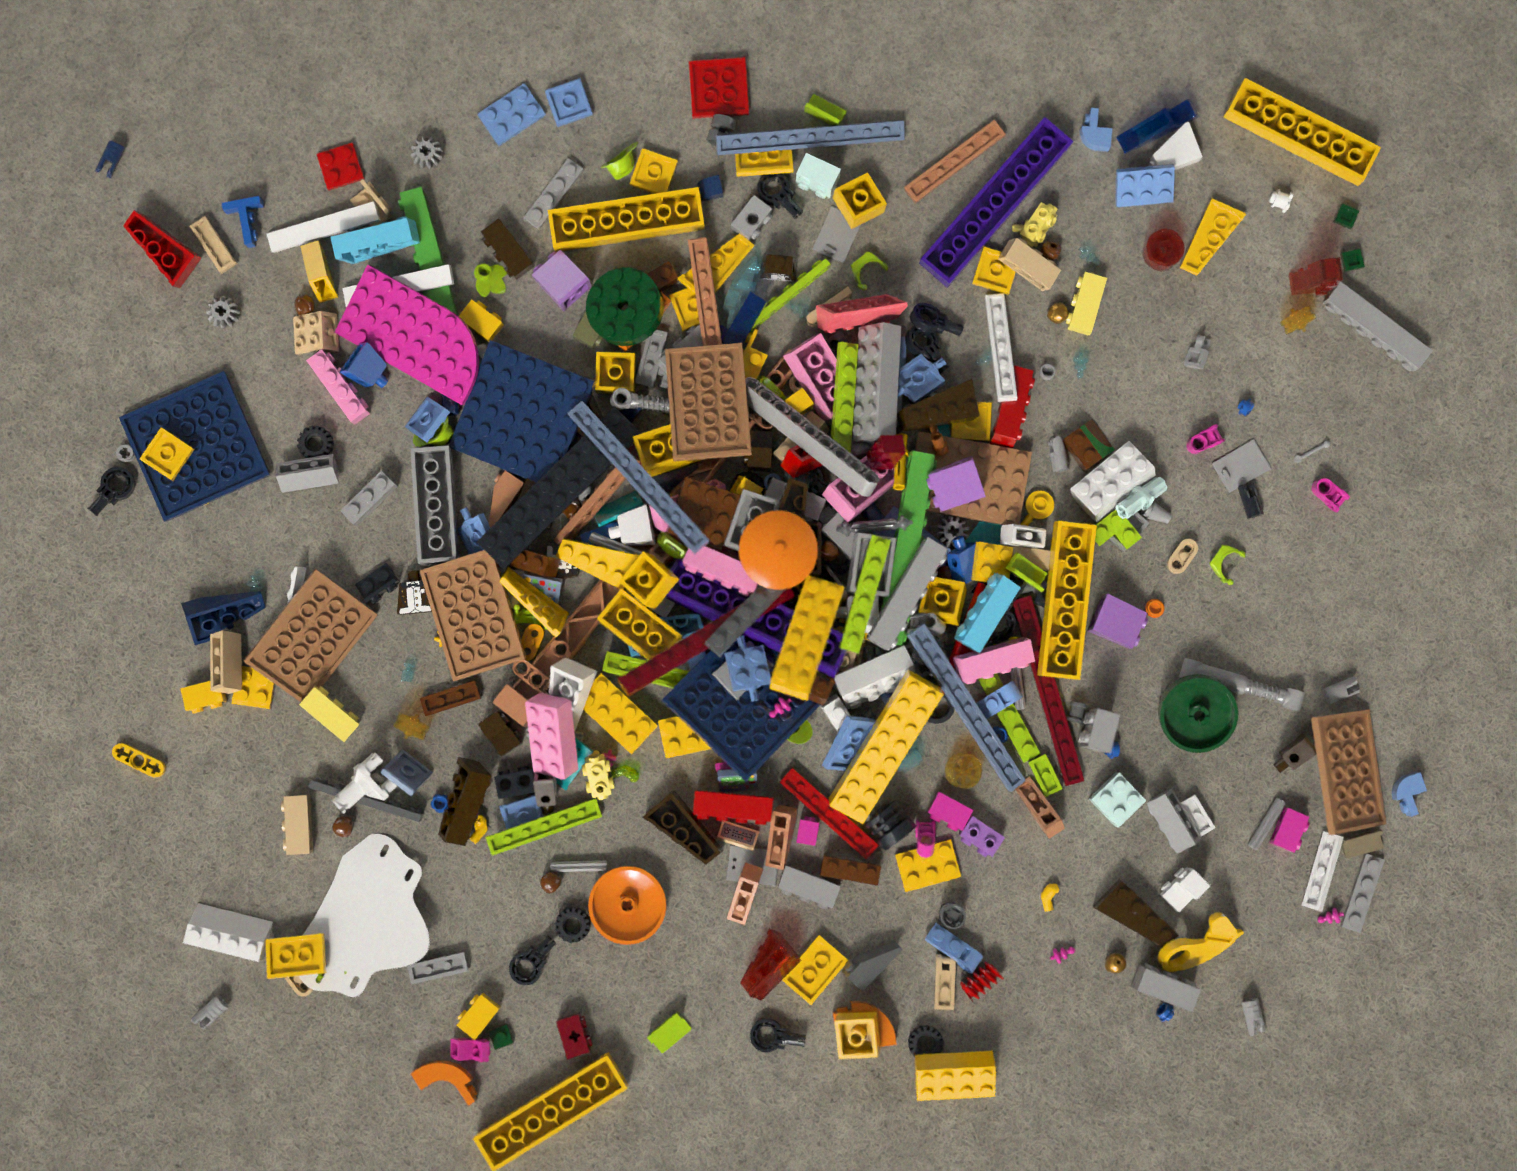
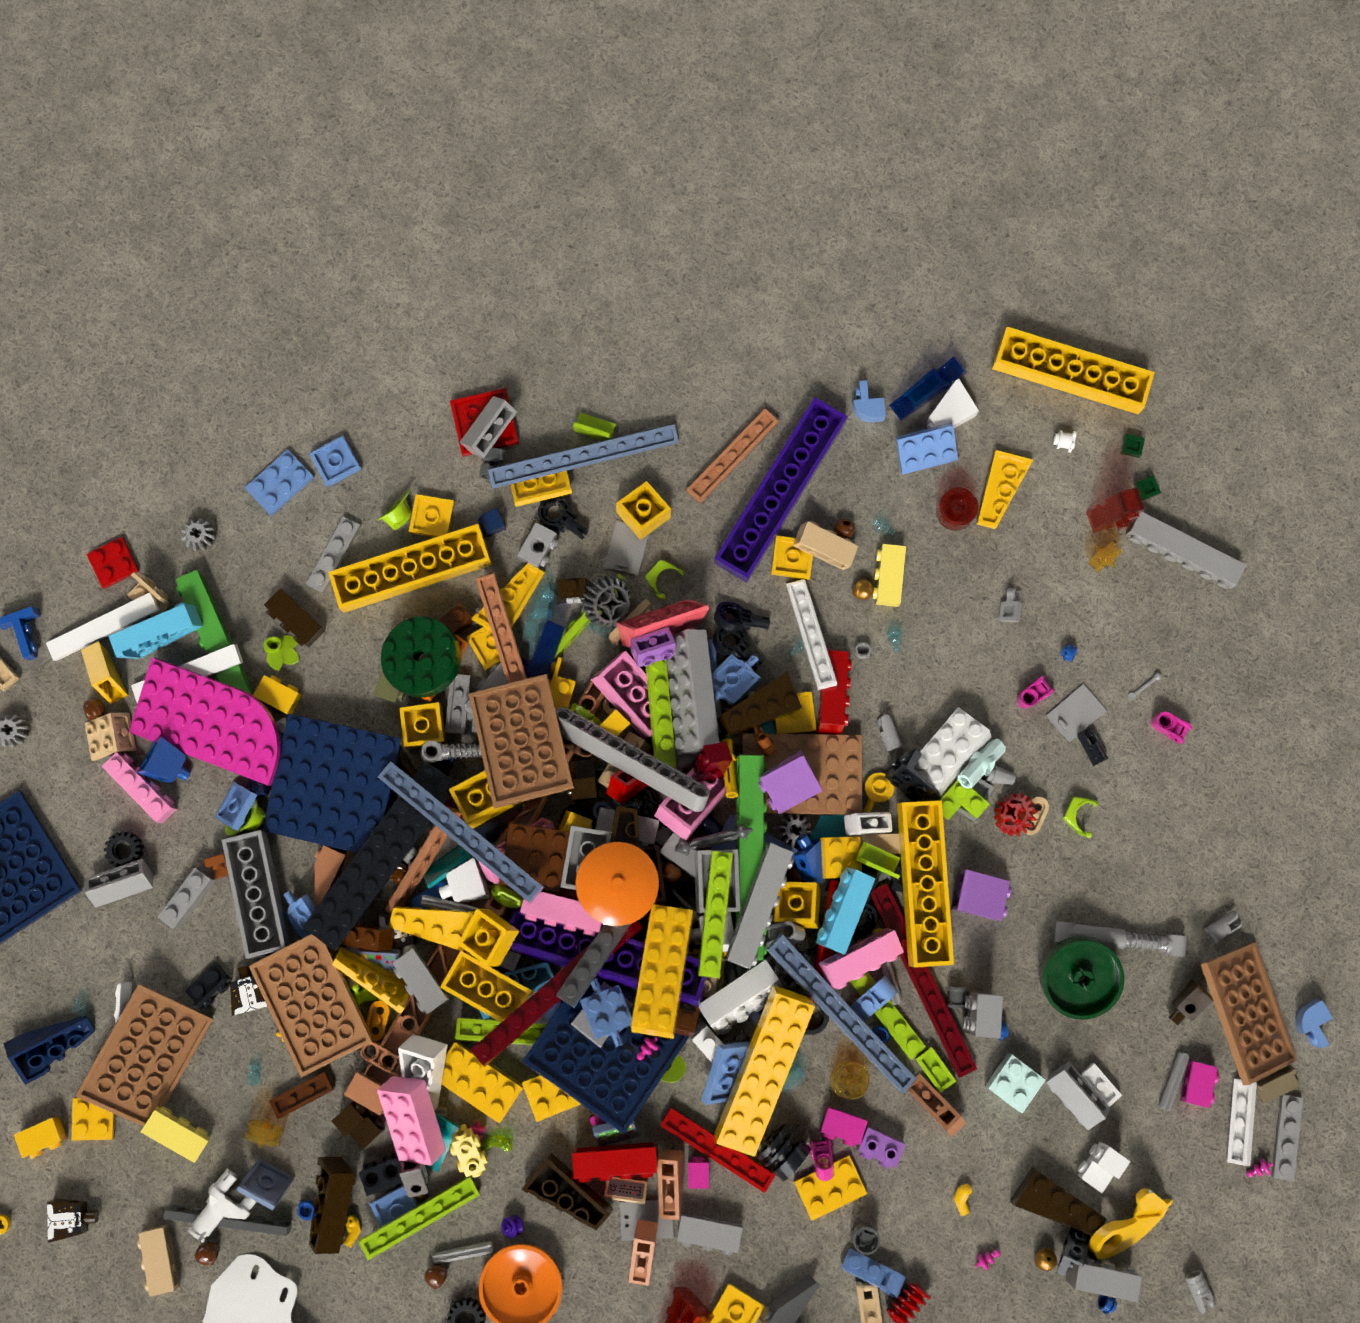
camera: 10 degrees left, 5 degrees down
tan brick [210,631,242,694] -> none
medium lavender slope [532,250,592,312] -> none
light aqua brick [796,153,841,199] -> none
reddish brown brick [820,855,881,886] -> none
light yellow brick [1012,202,1058,248] -> none
reddish brown slope [1063,419,1115,472] -> none
orange plate [1145,599,1164,618] -> none
none -> torso [47,1198,99,1243]
none -> dark orange bracket [204,854,229,879]
none -> light grey brick [393,948,450,1014]
none -> light grey brick [460,396,517,458]
none -> dark purple wheel [501,1214,523,1239]
none -> dark grey gear [581,575,634,628]
none -> medium lavender brick [630,627,676,668]
none -> black bracket [885,749,936,801]
none -> red gear [993,793,1038,836]
none -> black bracket [1056,1227,1091,1276]

